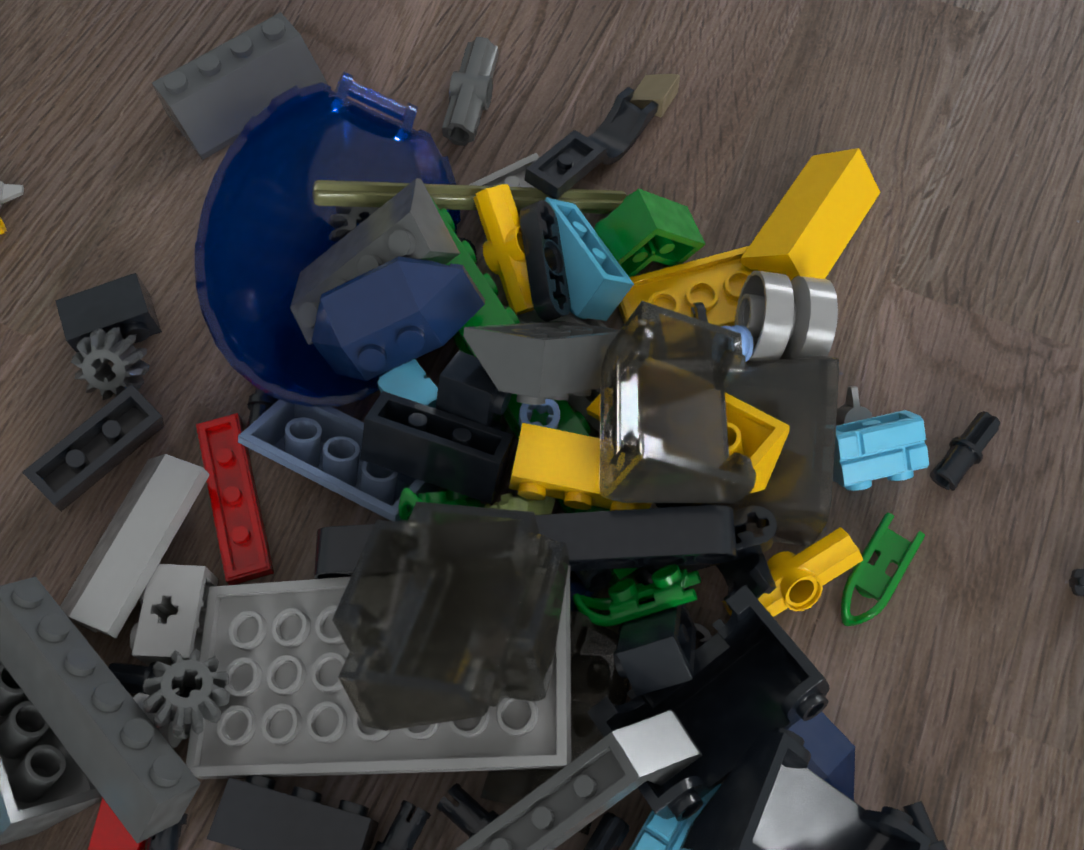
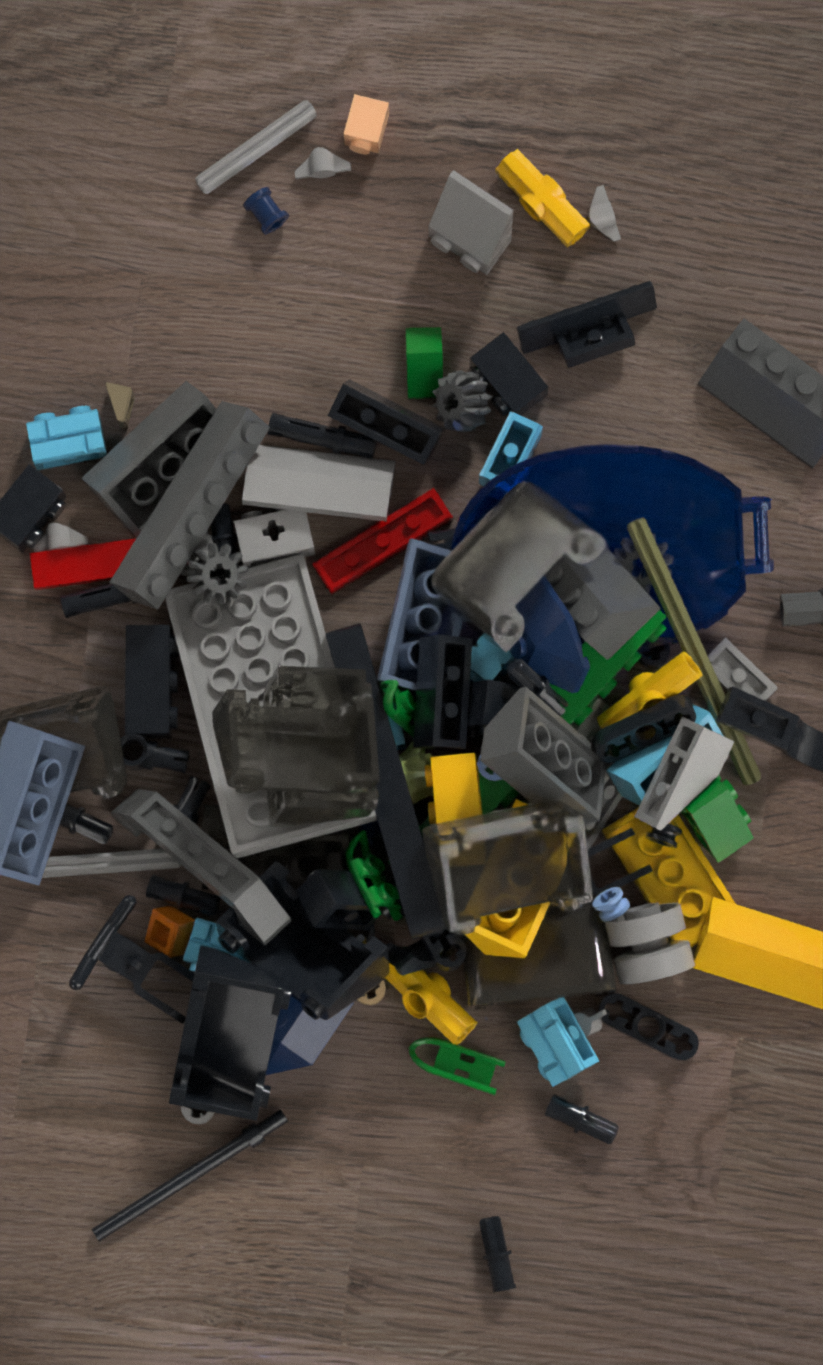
camera: 75 degrees right, 15 degrees up
none -> black pin [267,412,377,459]
none -> green slope [406,327,443,399]
none -> clear smoke windscreen [431,481,608,653]
none -> medium azure brick [479,411,543,499]
none -> black axle [506,659,568,716]
none -> black bracket [517,281,657,368]
none -> black beam [598,993,699,1061]
none -> light grey slope [634,717,735,830]
none -> black bush [645,823,682,848]

